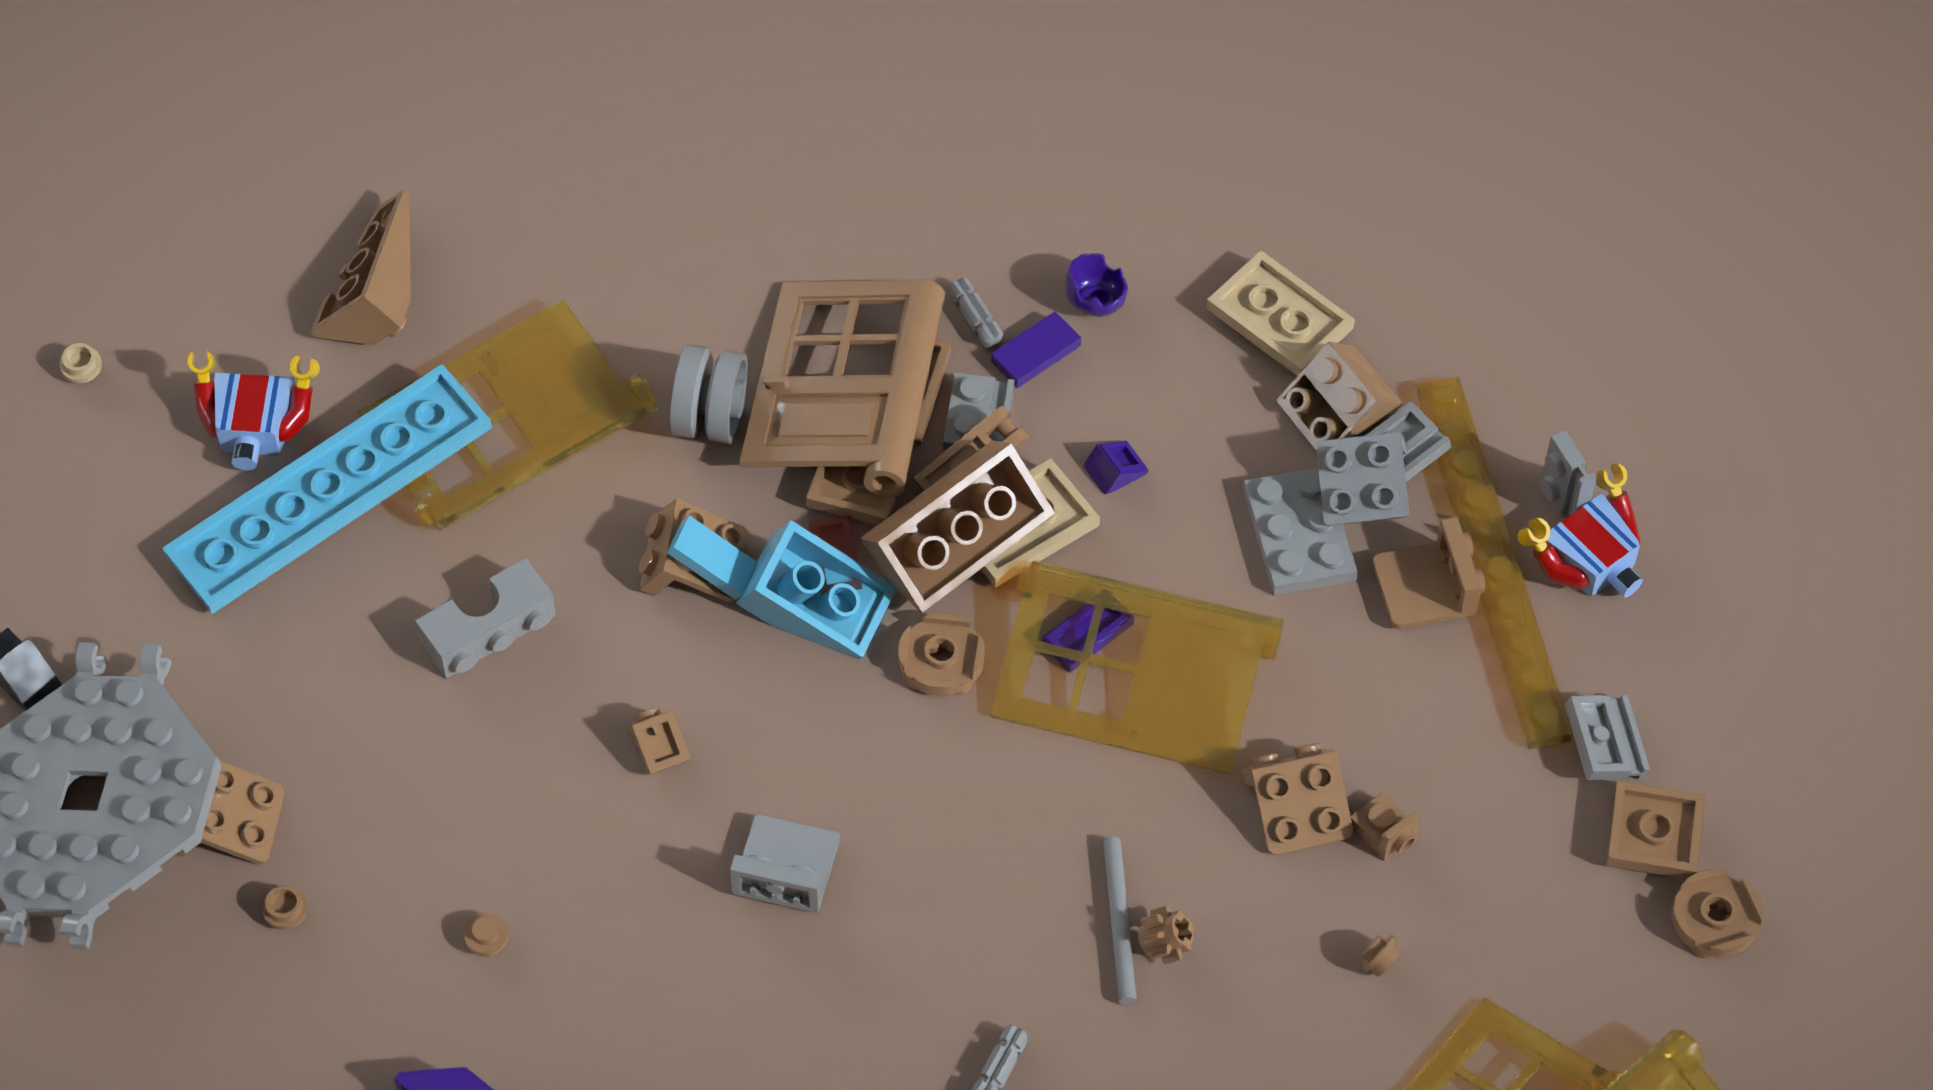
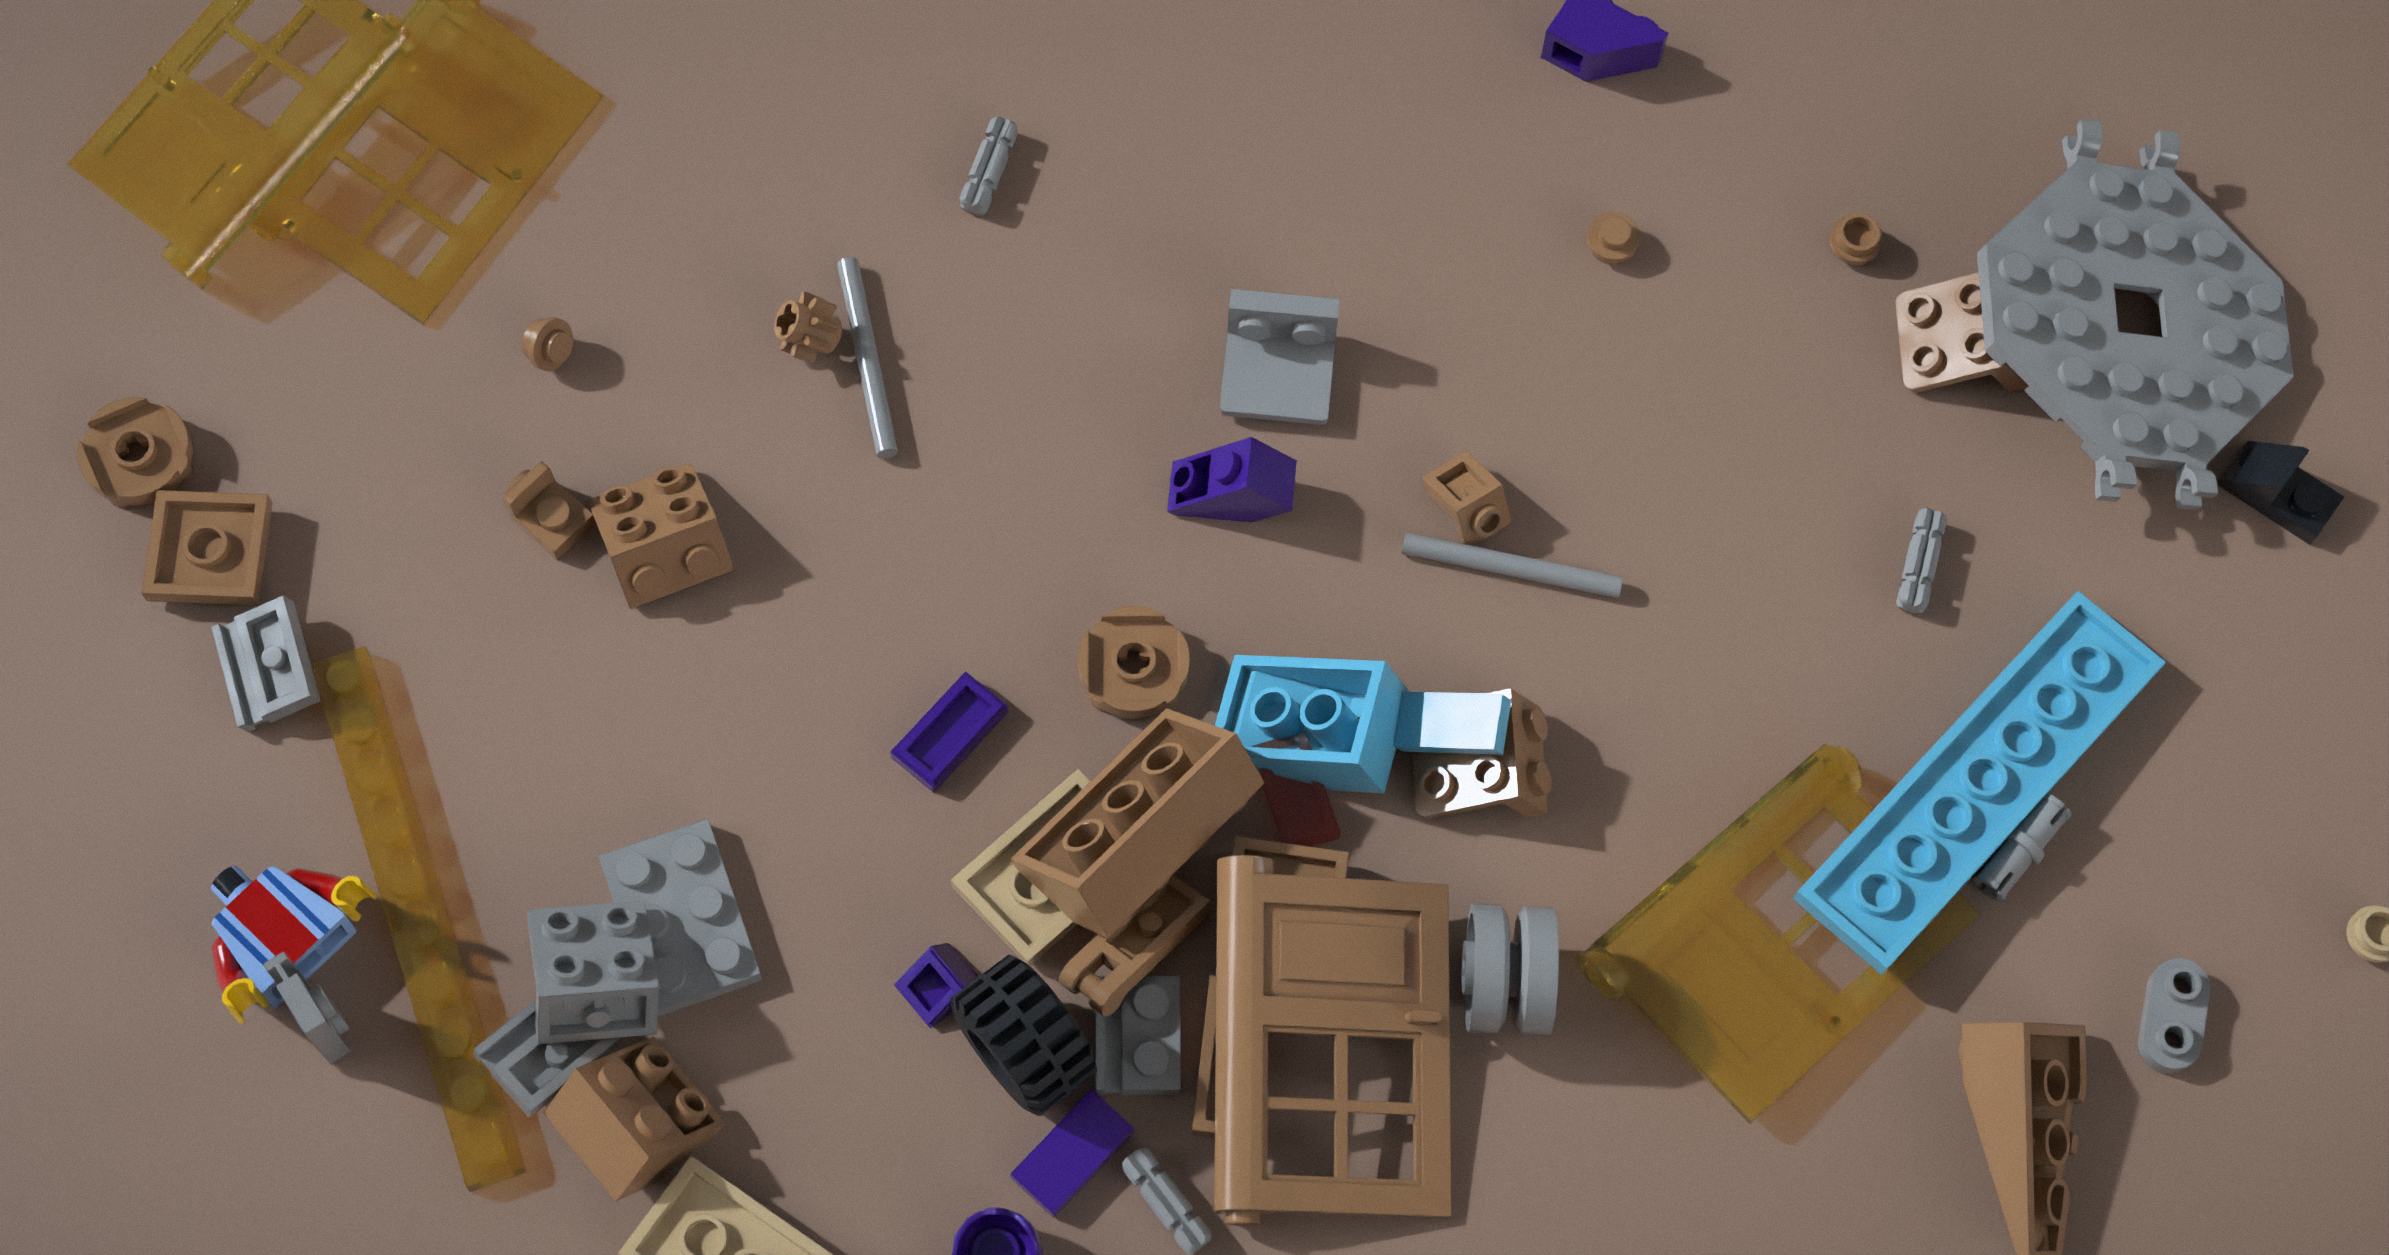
camera: 170 degrees right, 10 degrees up
torso [187,351,320,471] -> none
light grey arch [415,558,556,679] -> none
clear yellow door [990,560,1284,775] -> none
medium nougat bracket [1372,517,1485,630] -> none
none -> black tyre [951,954,1097,1116]
none -> dark purple slope [1167,437,1297,523]
none -> light grey bar [1401,532,1623,598]
none -> light grey axle [1896,508,1947,614]
none -> light grey pin [1973,793,2072,902]
none -> light grey plate [2138,958,2211,1074]

